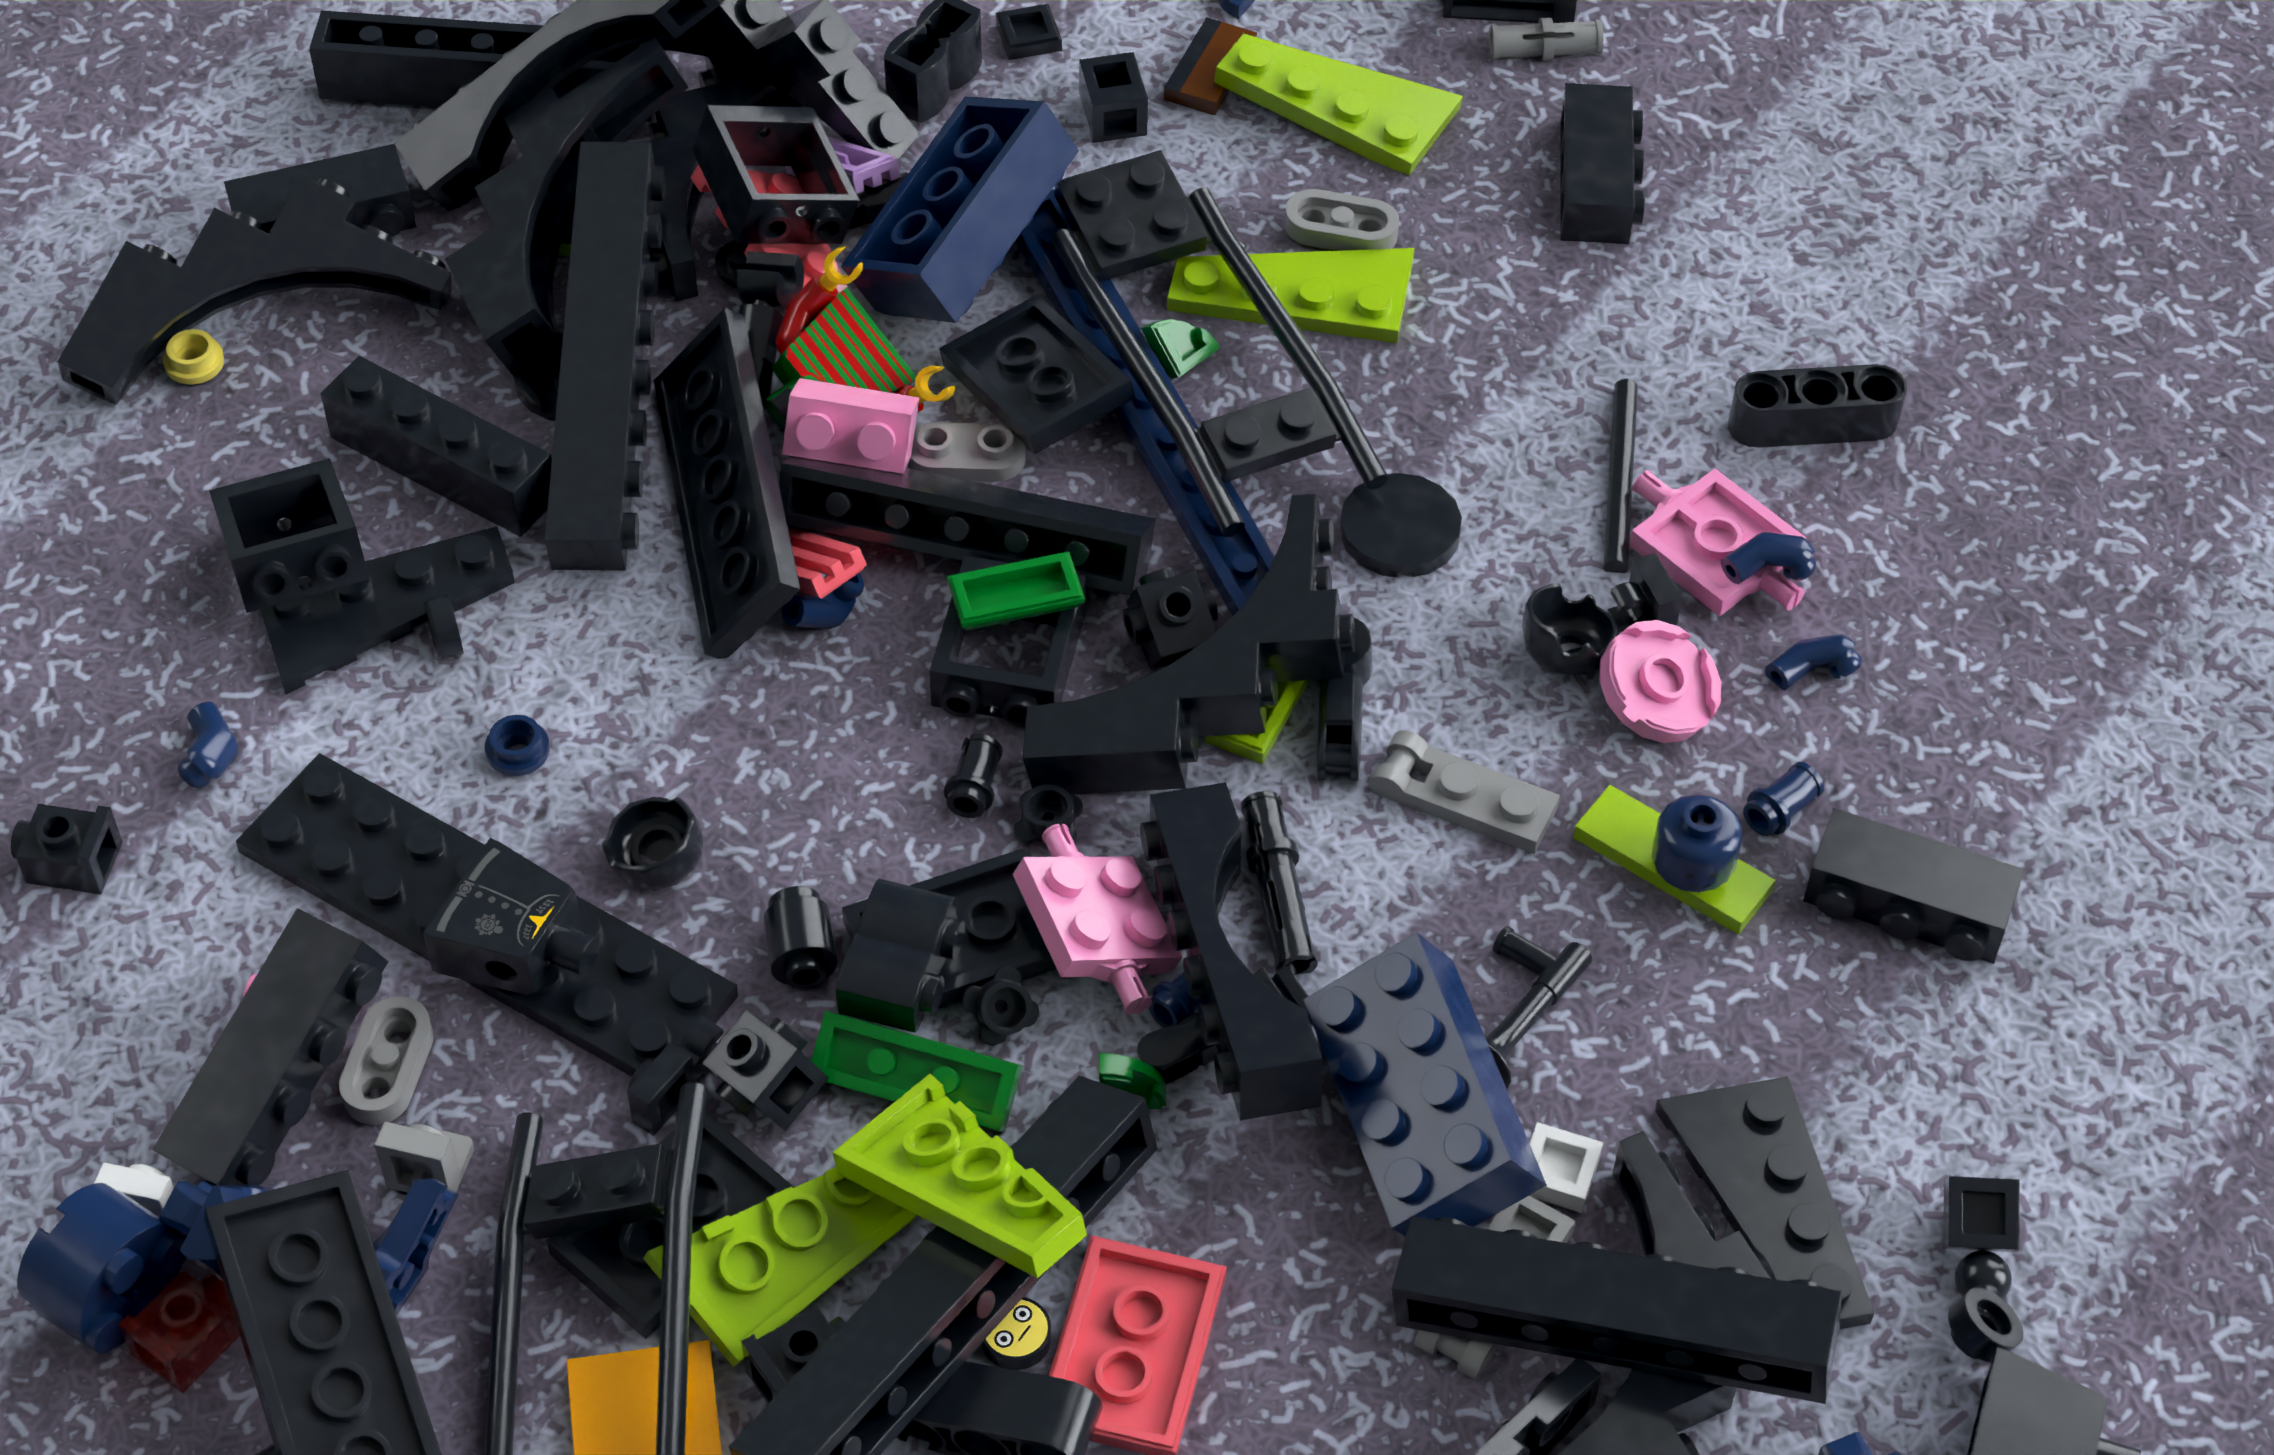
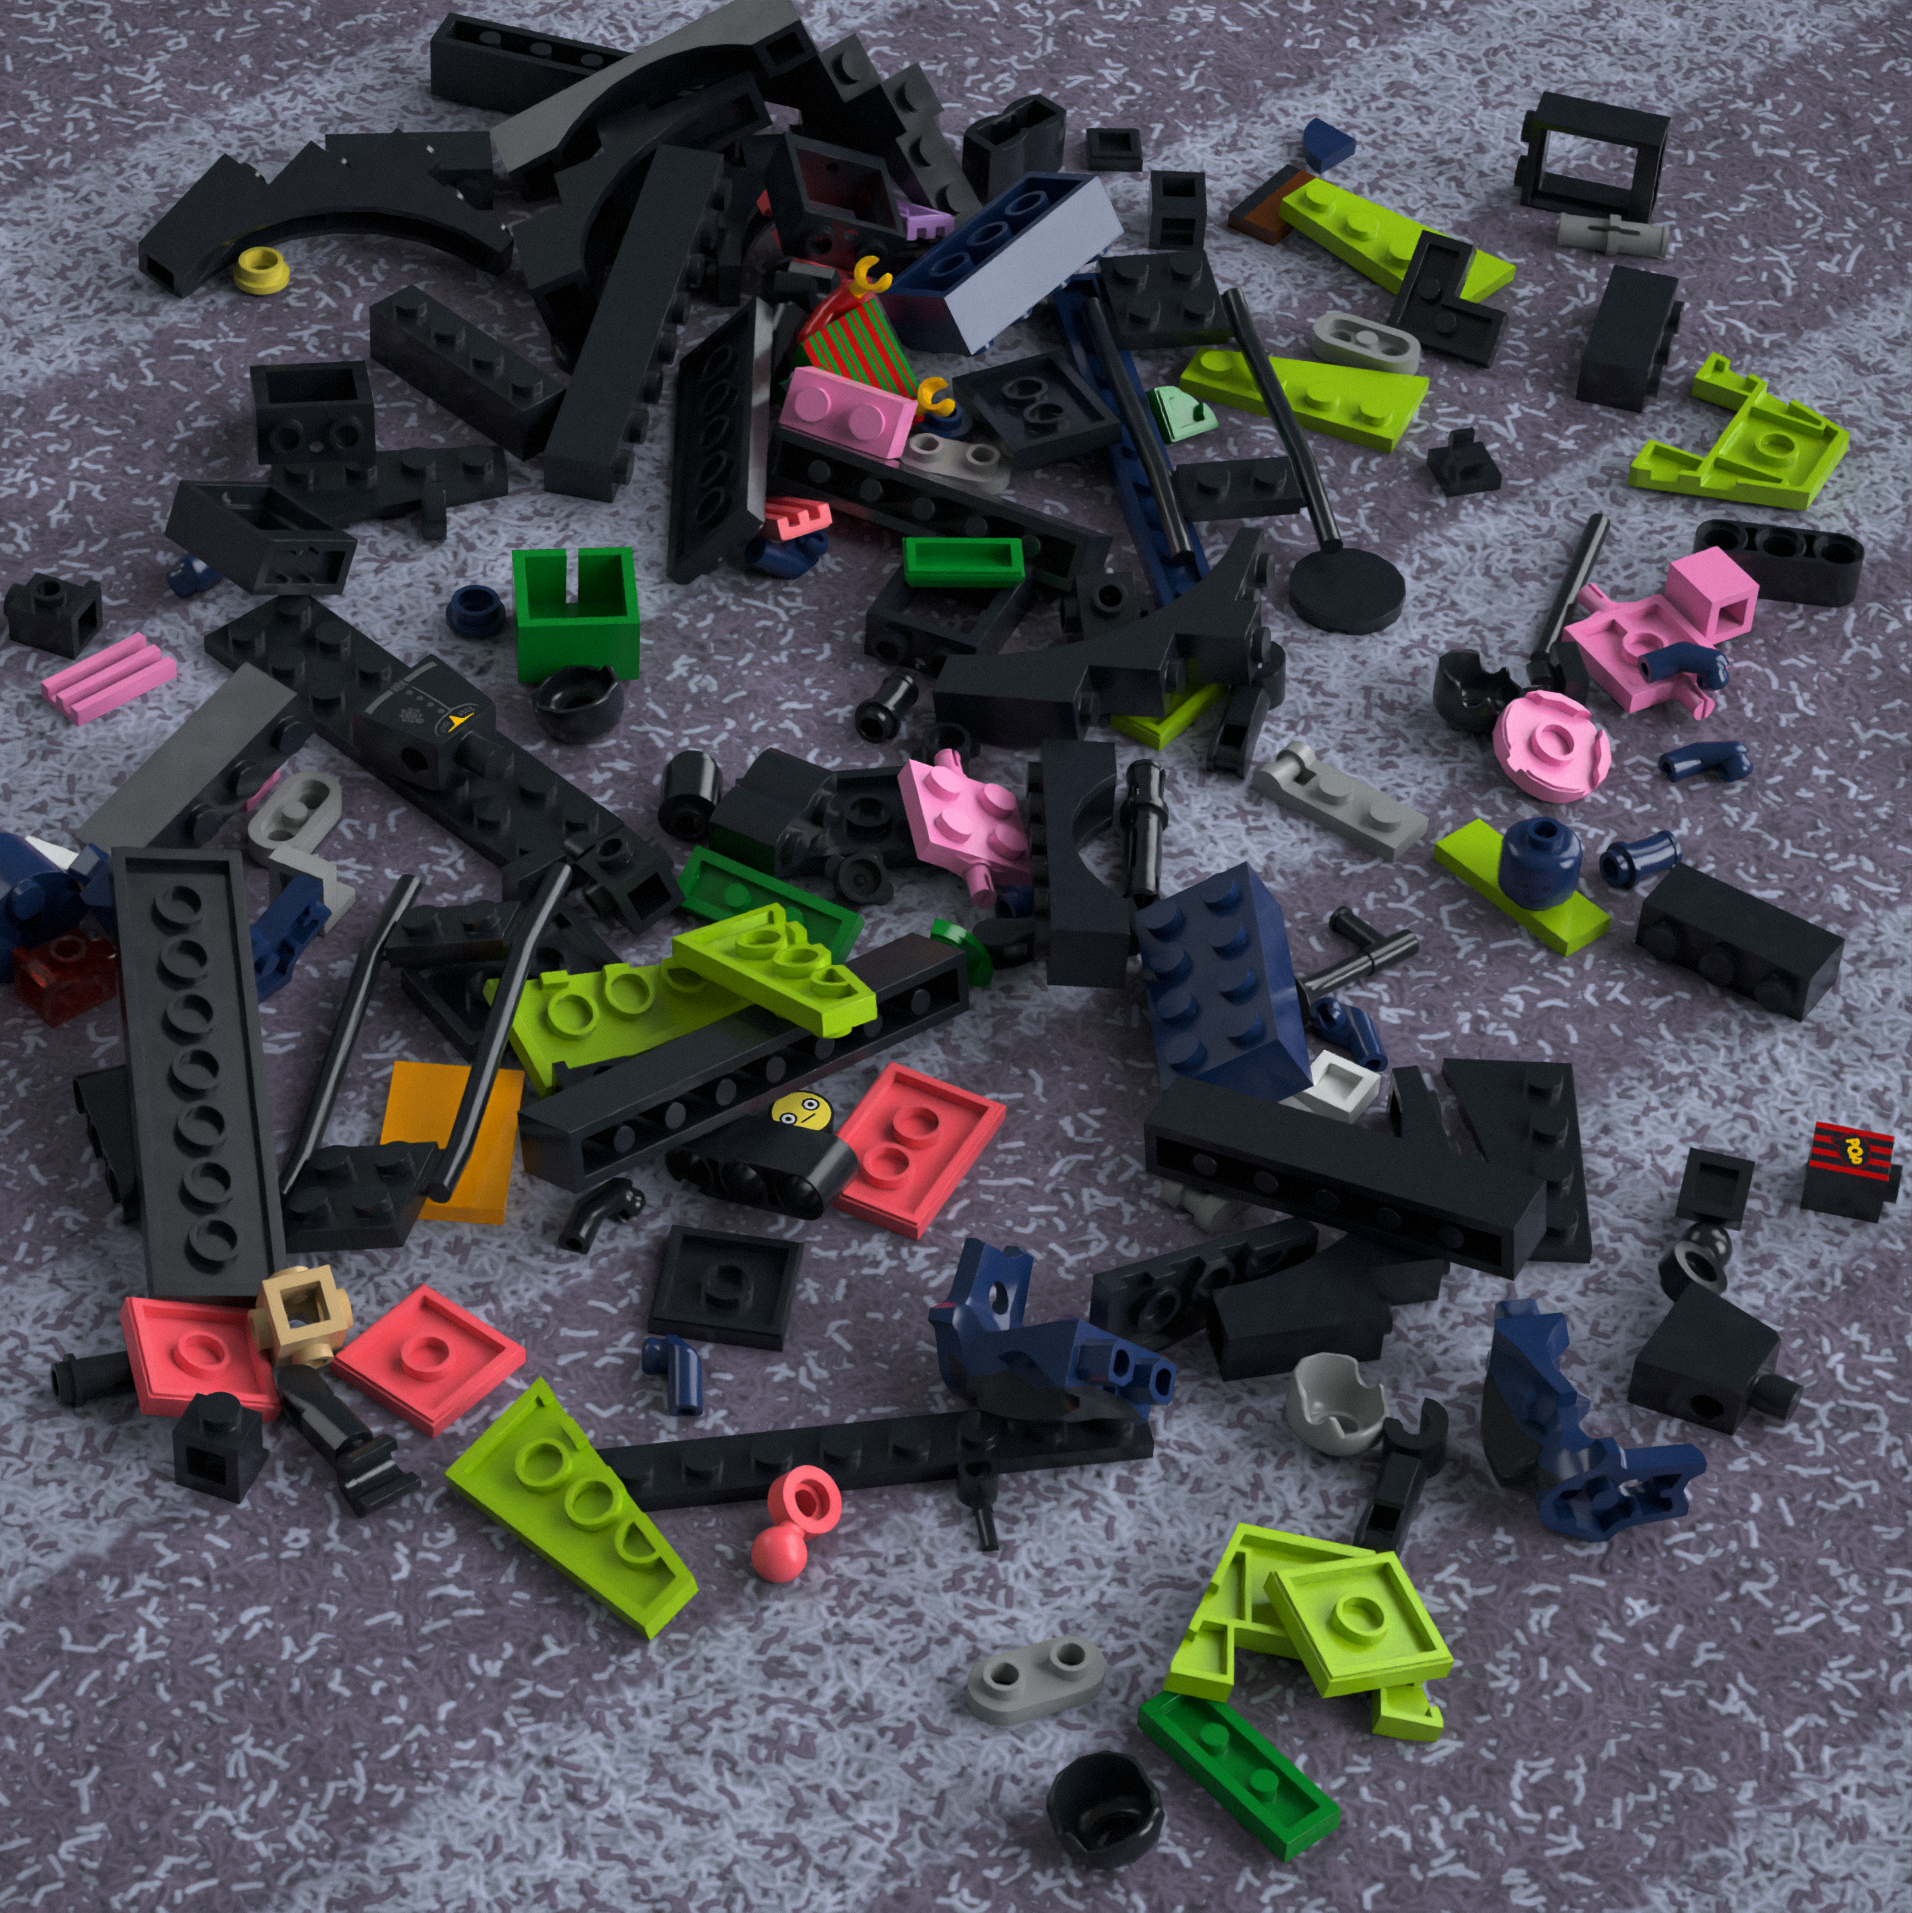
camera: 10 degrees right, 10 degrees down
none -> bright pink tile [41,632,177,727]
none -> black window [164,480,358,595]
none -> green piece [512,547,640,683]
none -> dark blue plate [916,401,974,442]
none -> dark blue arm [1310,997,1388,1072]
none -> black plate [1386,230,1509,369]
none -> black tile [1426,427,1502,498]
none -> lime wing [1627,352,1850,511]
none -> bright pink brick [1664,546,1760,645]
none -> black brick [1800,1121,1903,1224]

